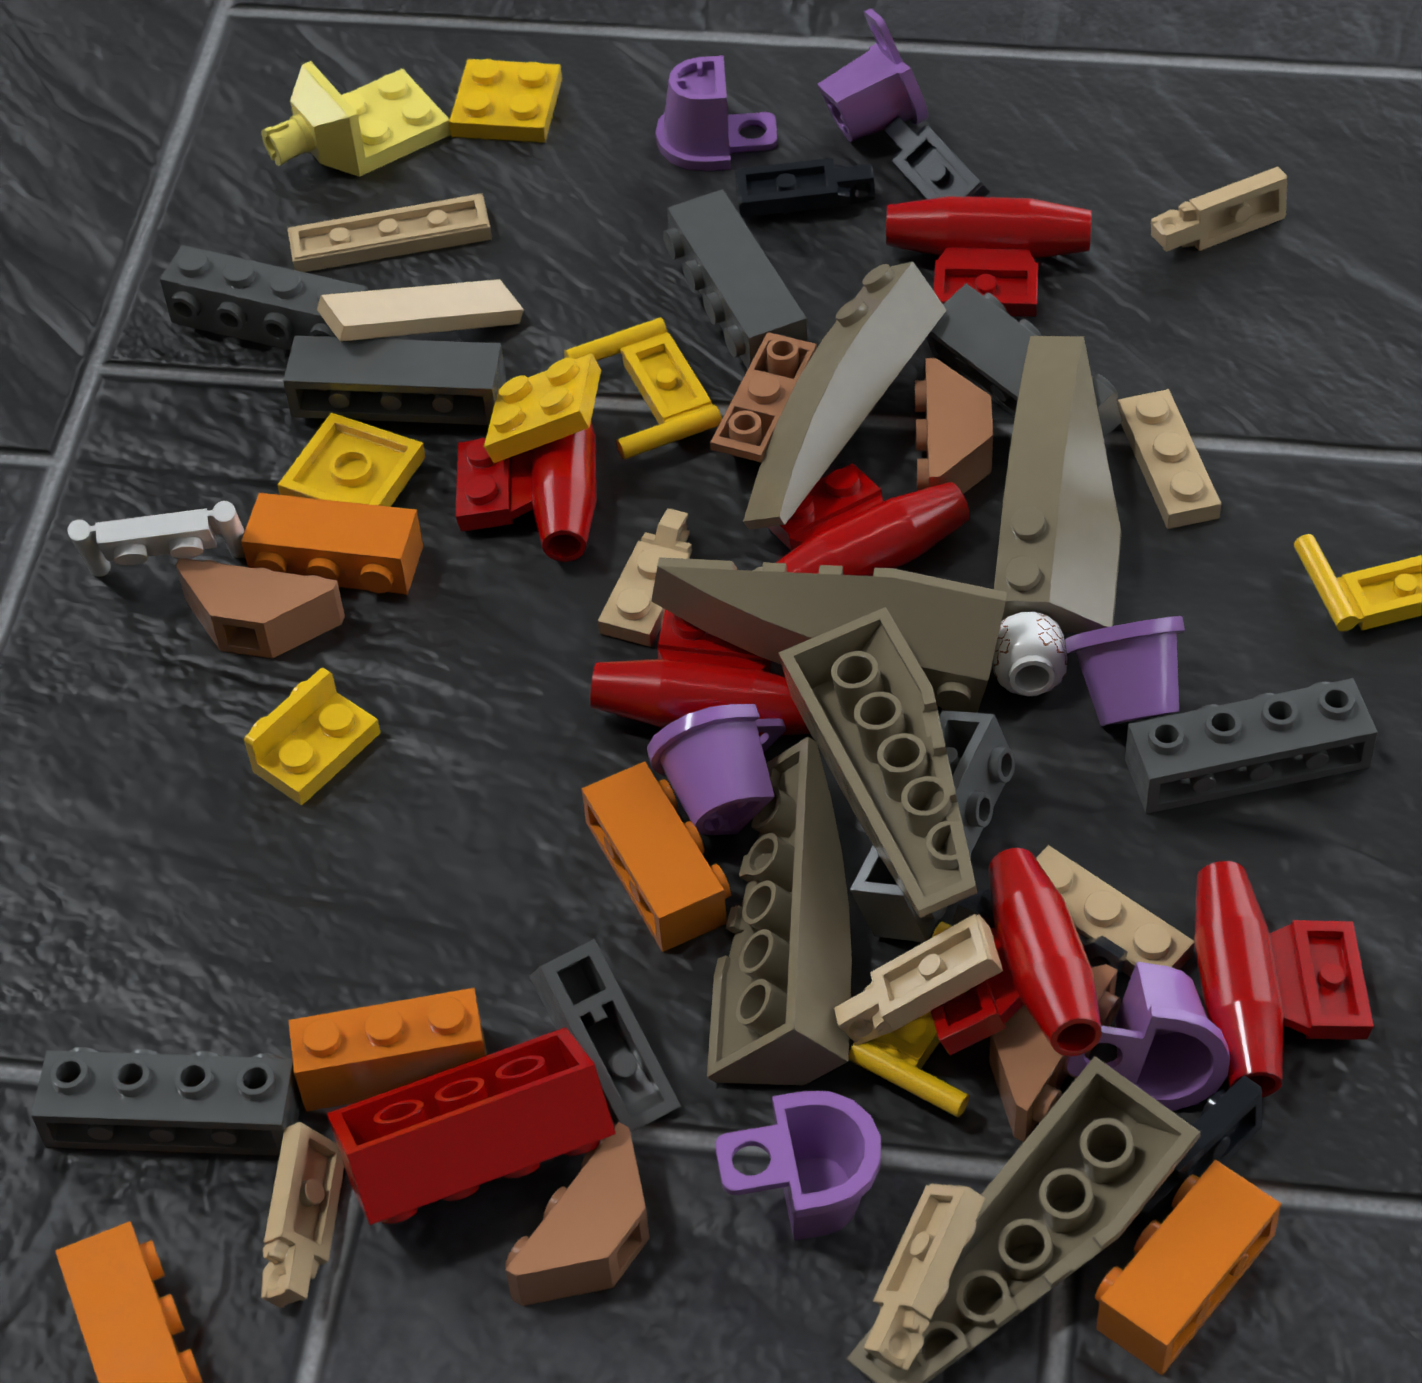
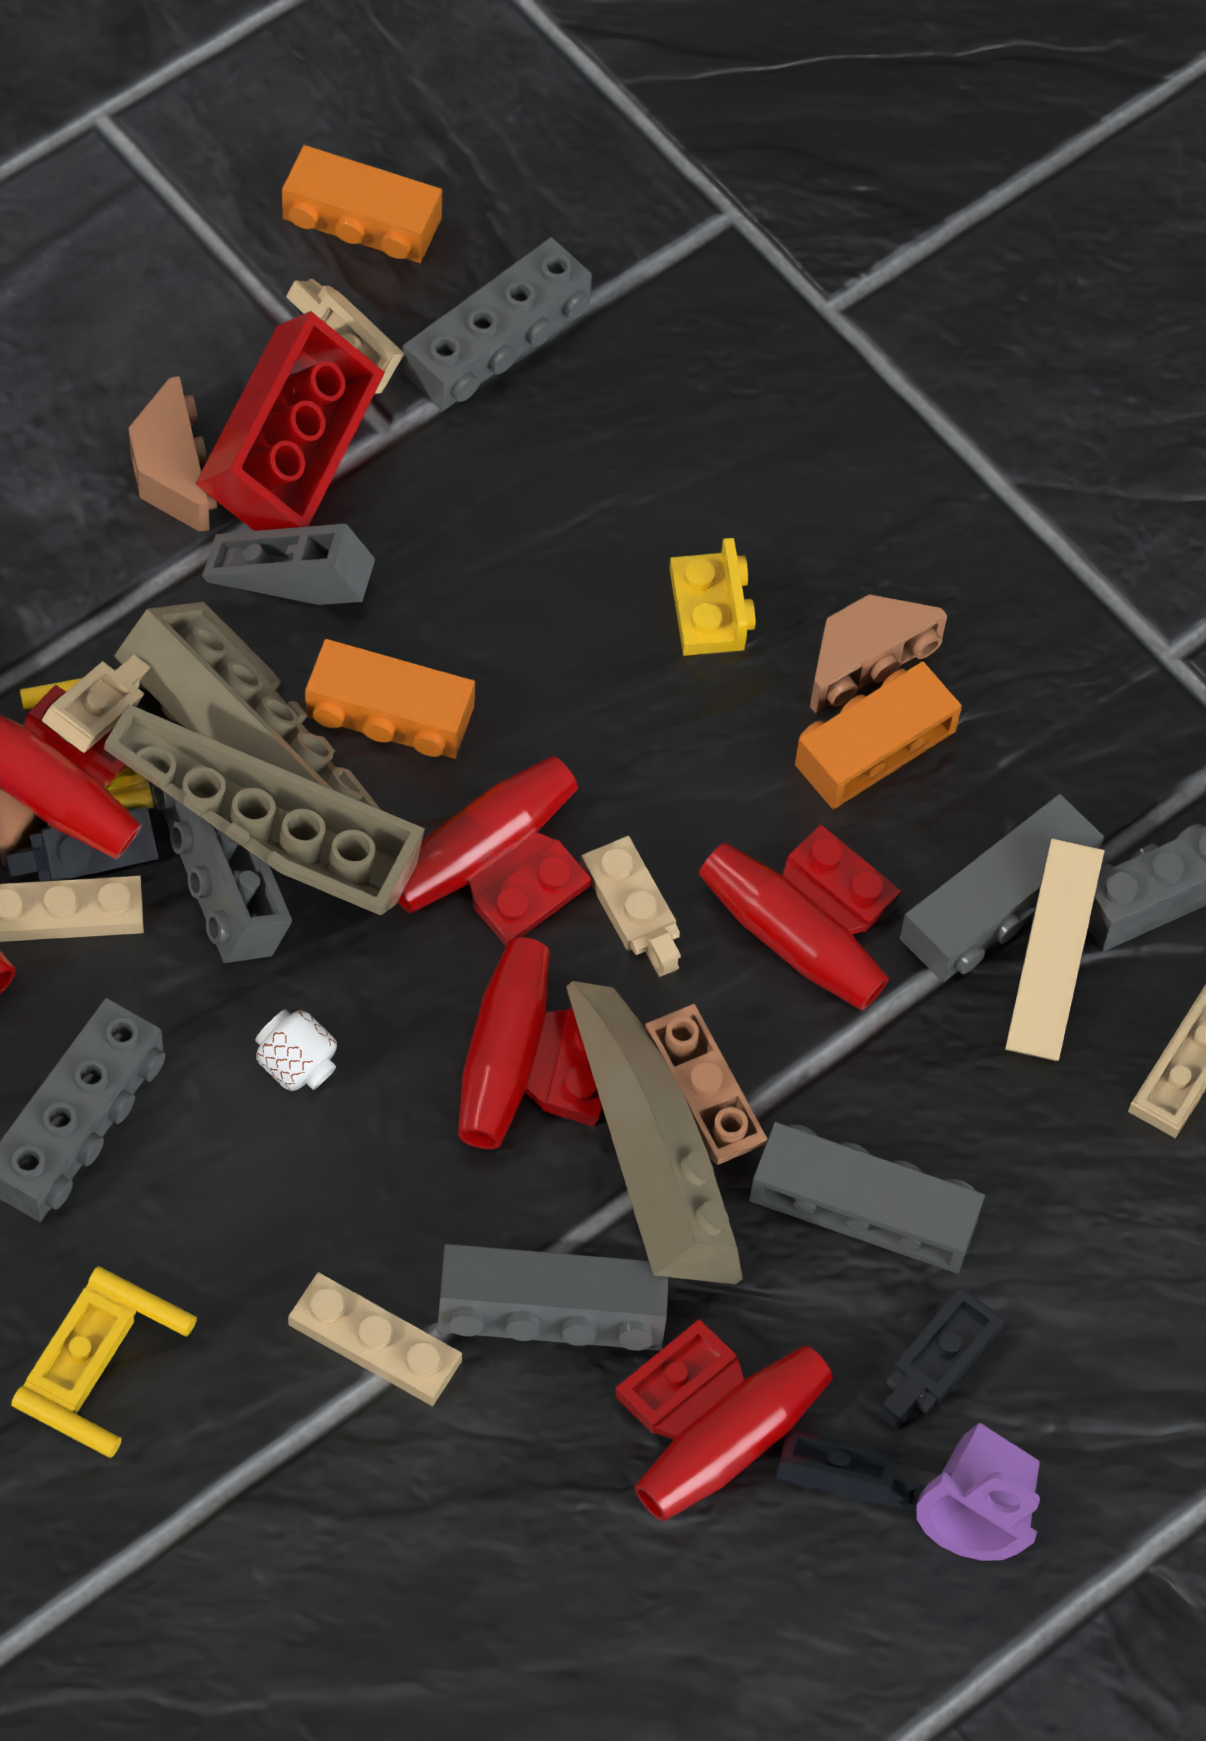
camera: 125 degrees right, 10 degrees up
white plate [68,501,245,577] -> none
yellow plate [278,413,426,507] -> none
orange brick [289,988,487,1112] -> none
yellow plate [484,353,601,463] -> none
yellow plate [564,317,722,460] -> none
medium lavender container [647,704,786,835] -> none
dark tan wedge [651,557,1007,713] -> none
medium lavender container [655,56,778,171] -> none
medium lavender container [715,1091,881,1240] -> none
nougat slope [915,358,993,494] -> none
dark tan wedge [994,336,1122,633] -> none
medium lavender container [1065,616,1185,726] -> none
tan hinge [1151,167,1287,252] -> none

